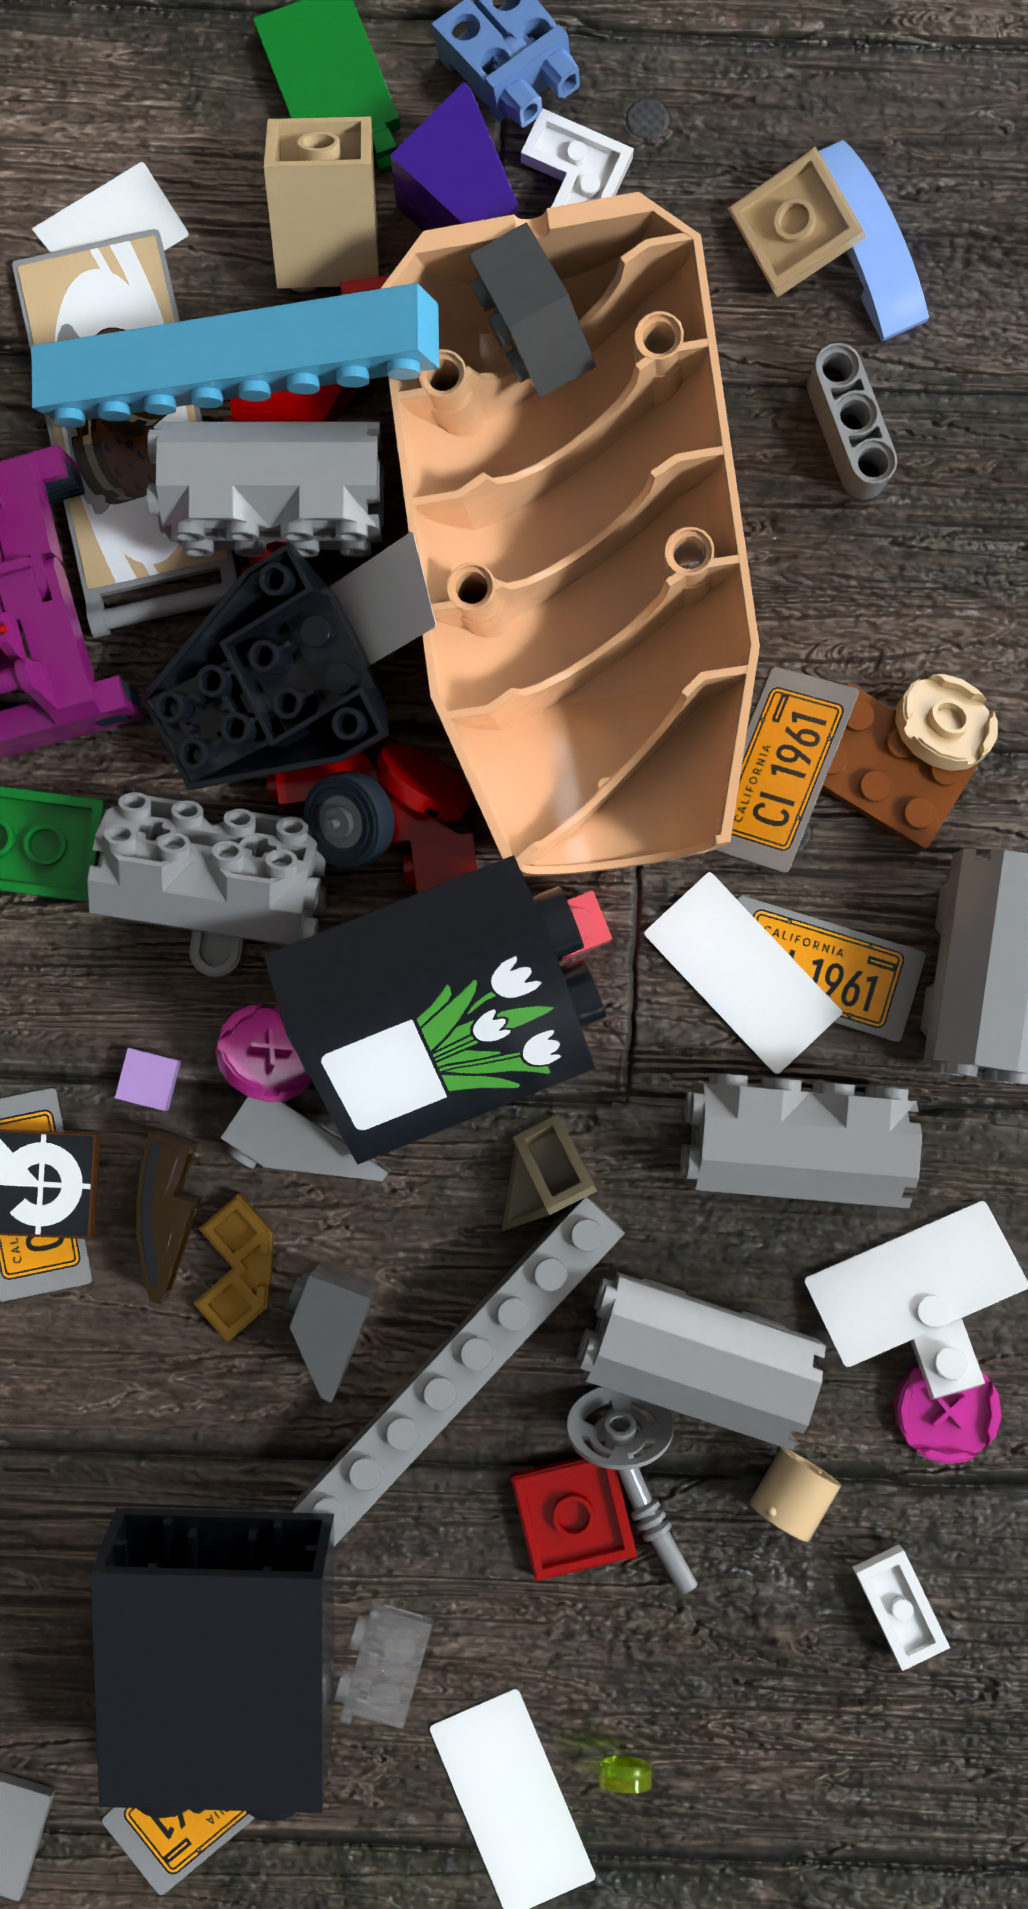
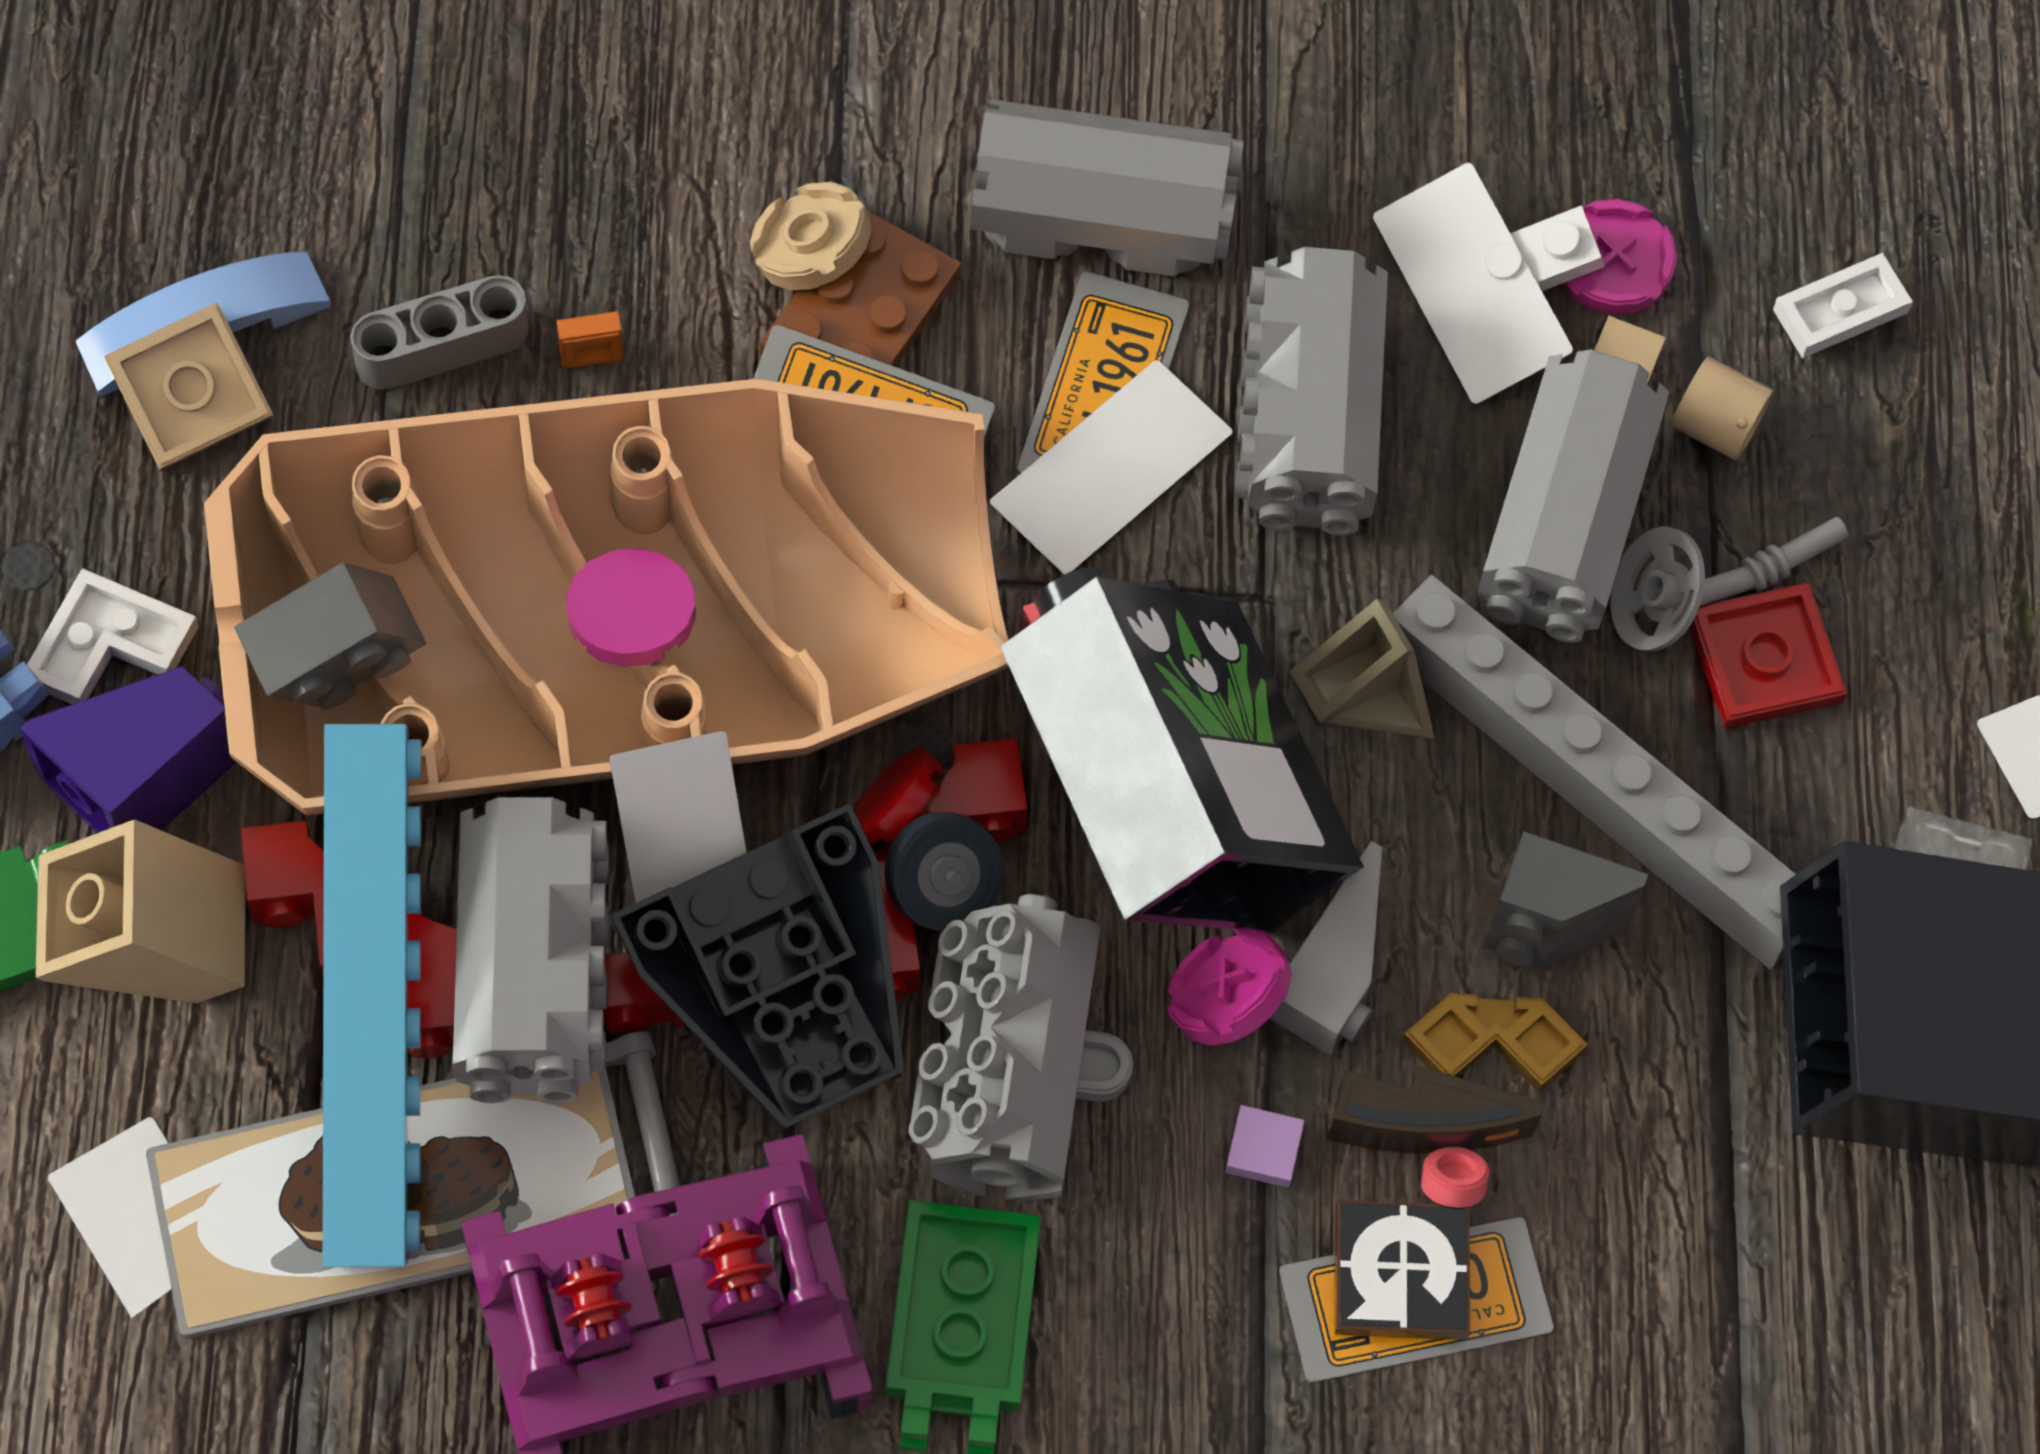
camera: 90 degrees left, 20 degrees down
none -> orange tile [556,311,624,369]
none -> dark pink tile [566,548,696,667]
none -> coral tile [1421,1147,1489,1208]
none -> tan tile [1594,315,1666,384]

